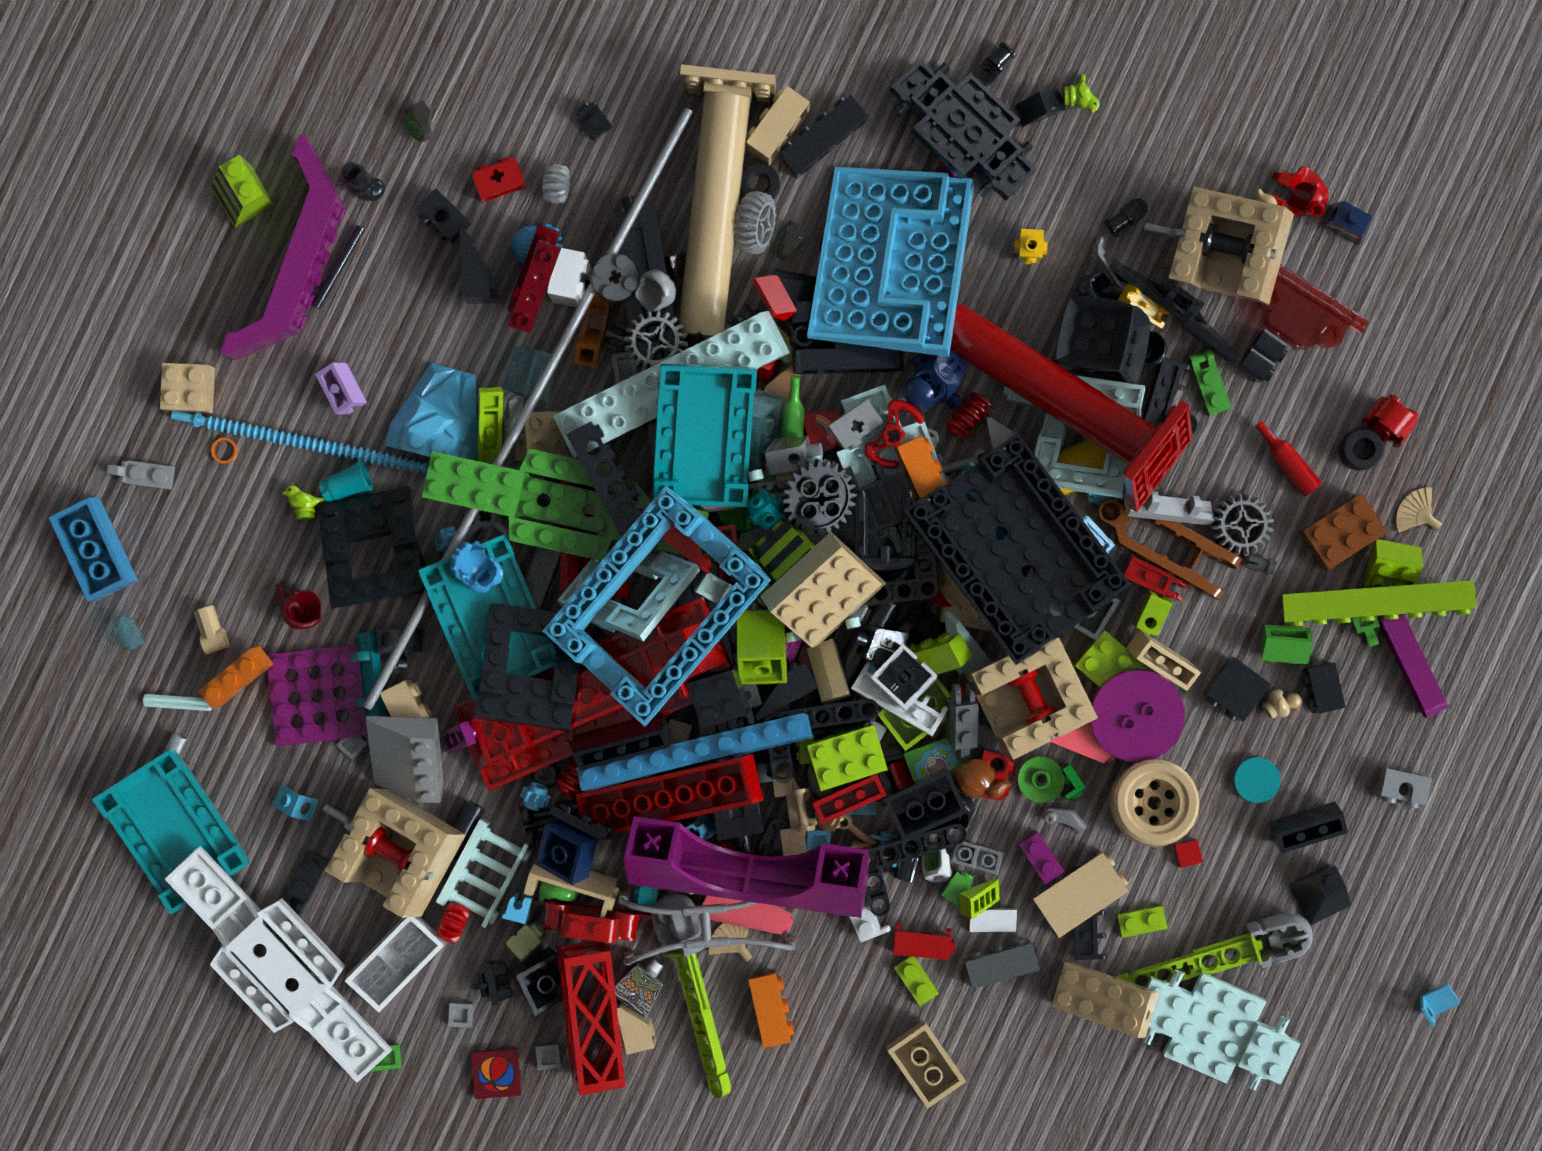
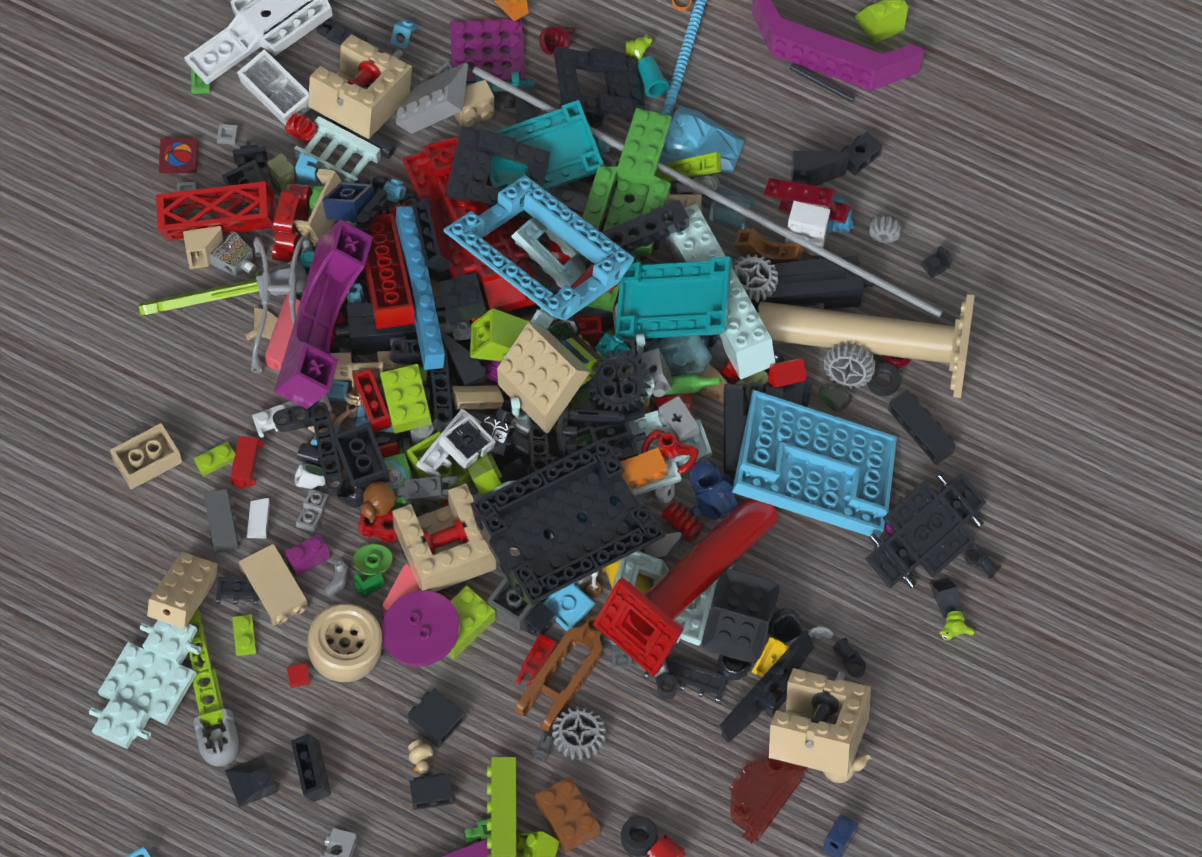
camera: 90 degrees right, 25 degrees down
lavender brick [315,362,367,414] -> none
black piece [342,162,385,201] -> none
clear smoke rock [402,100,432,142] -> none
magenta plate [441,721,477,754] -> none
dark azure hair [450,541,503,593] -> none
red brick [472,157,527,203] -> none
dark grey plate [590,253,638,301] -> none
light grey hair [635,269,676,312] -> none
tan brick [746,86,810,165] -> none
orange brick [749,971,794,1048] -> none
bright green brick [940,870,974,908] -> none
lime slope [959,878,1000,919] -> none
yellow brick [1014,229,1048,264] -> none
light grey hinge [1123,491,1215,526] -> none
tan brick [1126,630,1201,691] -> none
lime torso [1133,589,1173,637] -> none
bright green plate [1188,348,1231,416] -> none
teal tile [1233,757,1281,803] -> none
black brick [1237,329,1288,383] -> none
red piece [1255,420,1323,497] -> none
bright green brick [1259,624,1313,664] -> none
red piece [1271,166,1329,217] -> none

